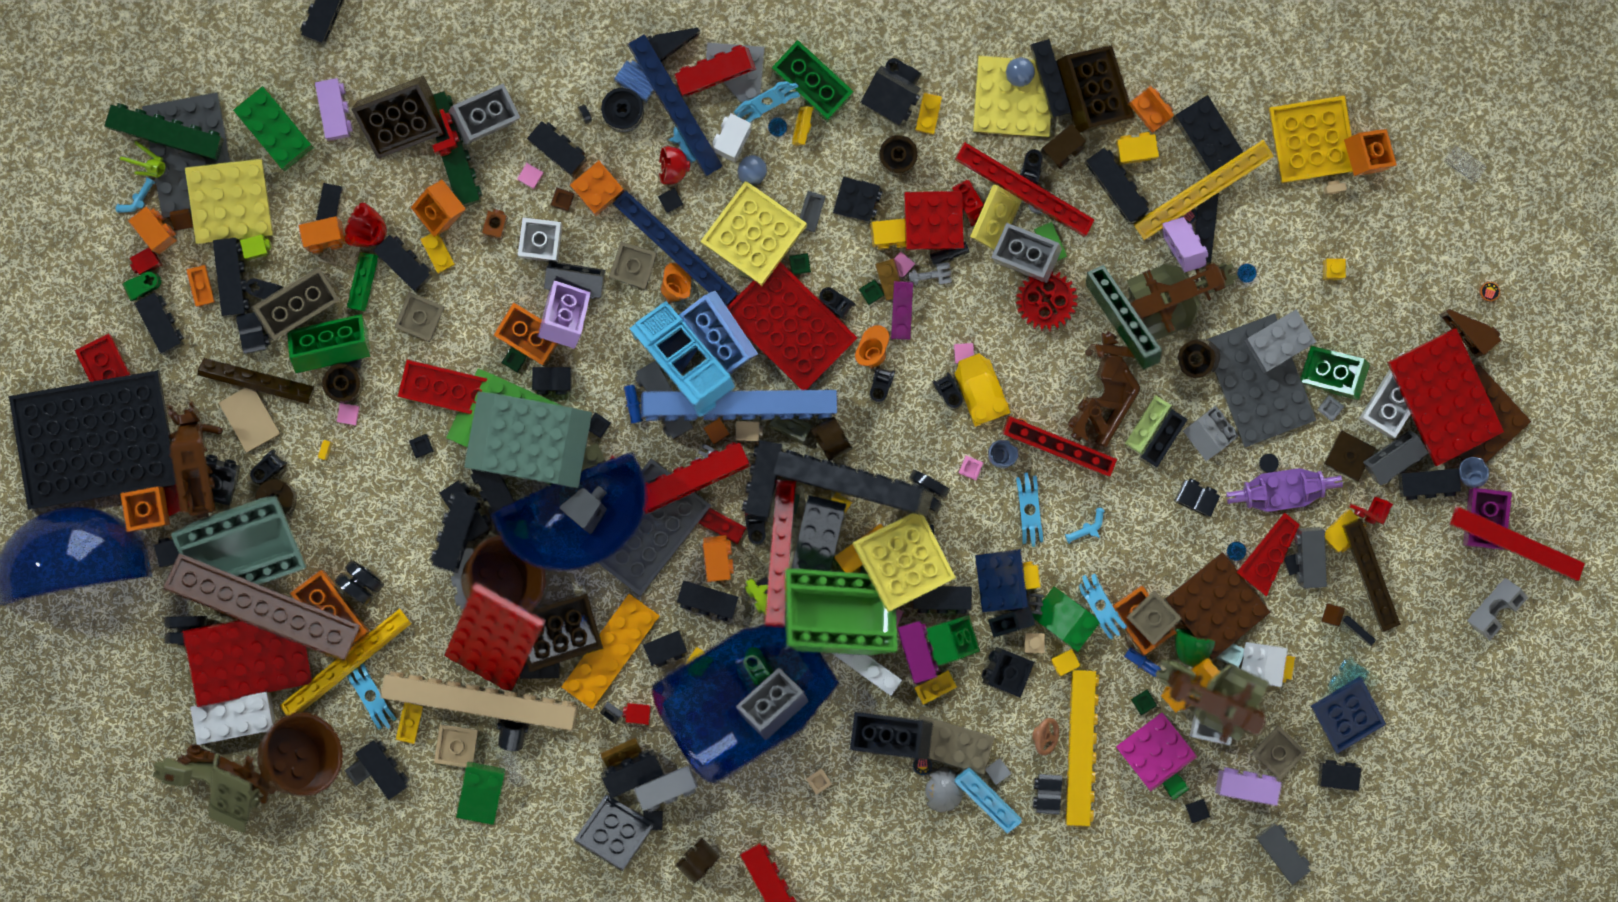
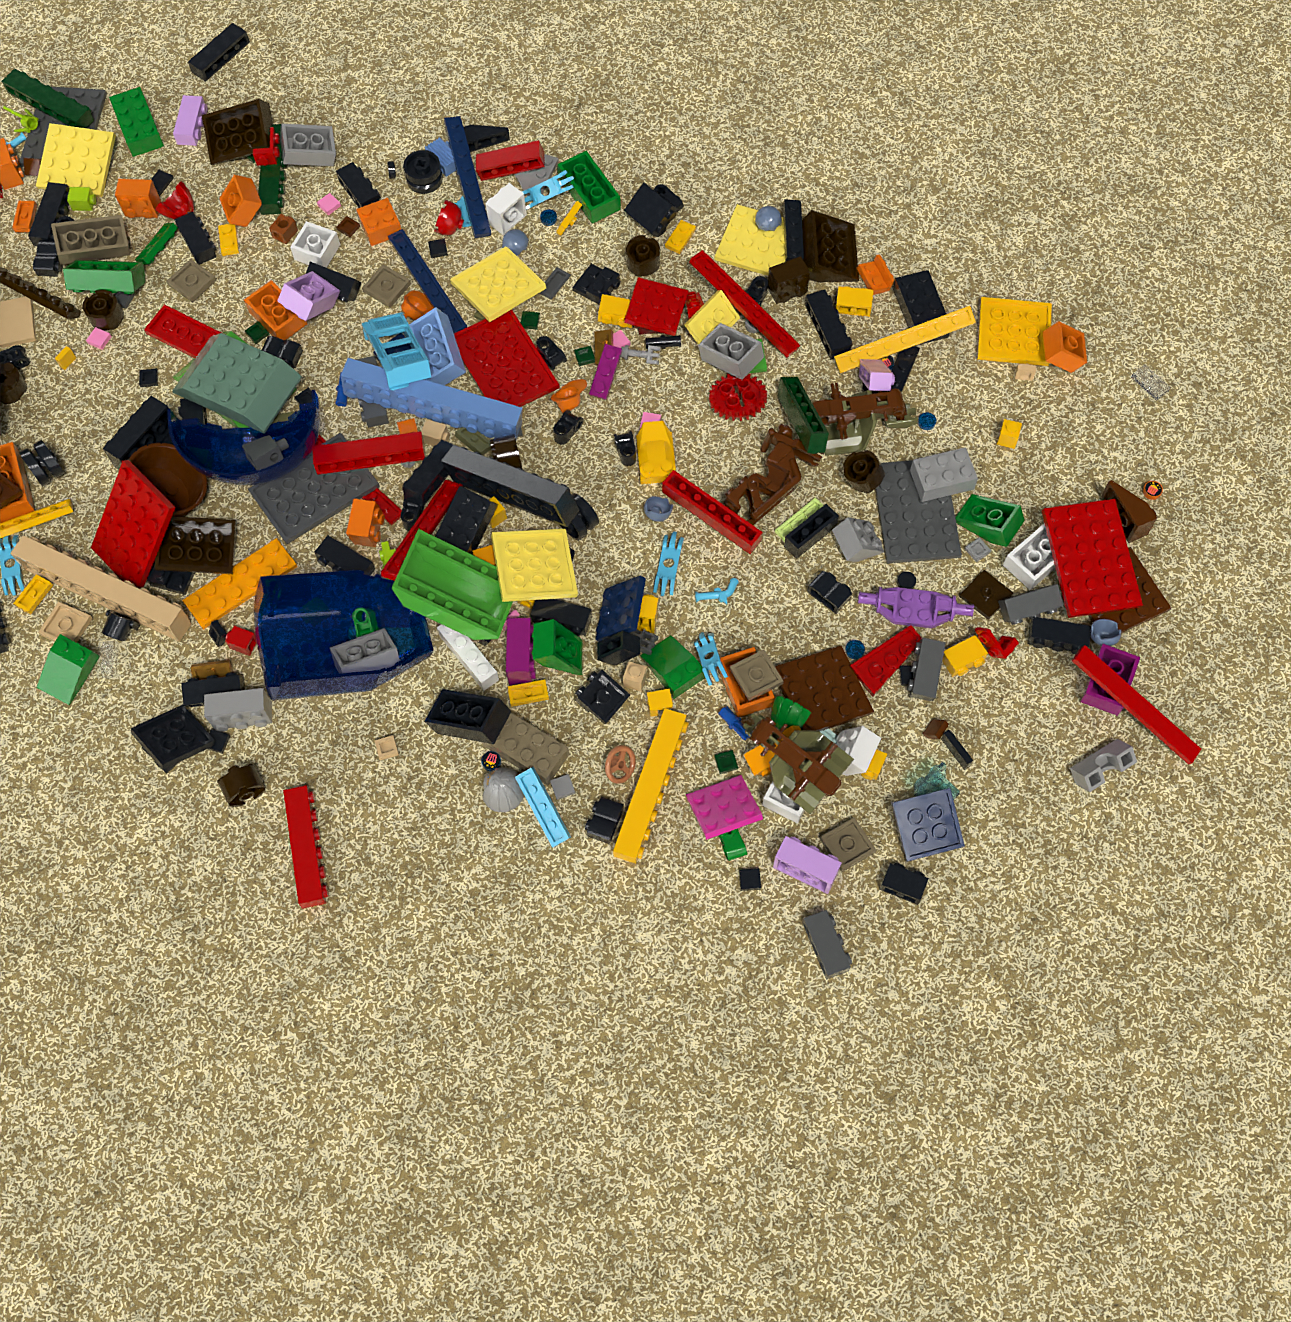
camera: 20 degrees right, 20 degrees down
bright pink tile [959,456,983,480] -> none
dark brown plate [1342,518,1401,632] -> none

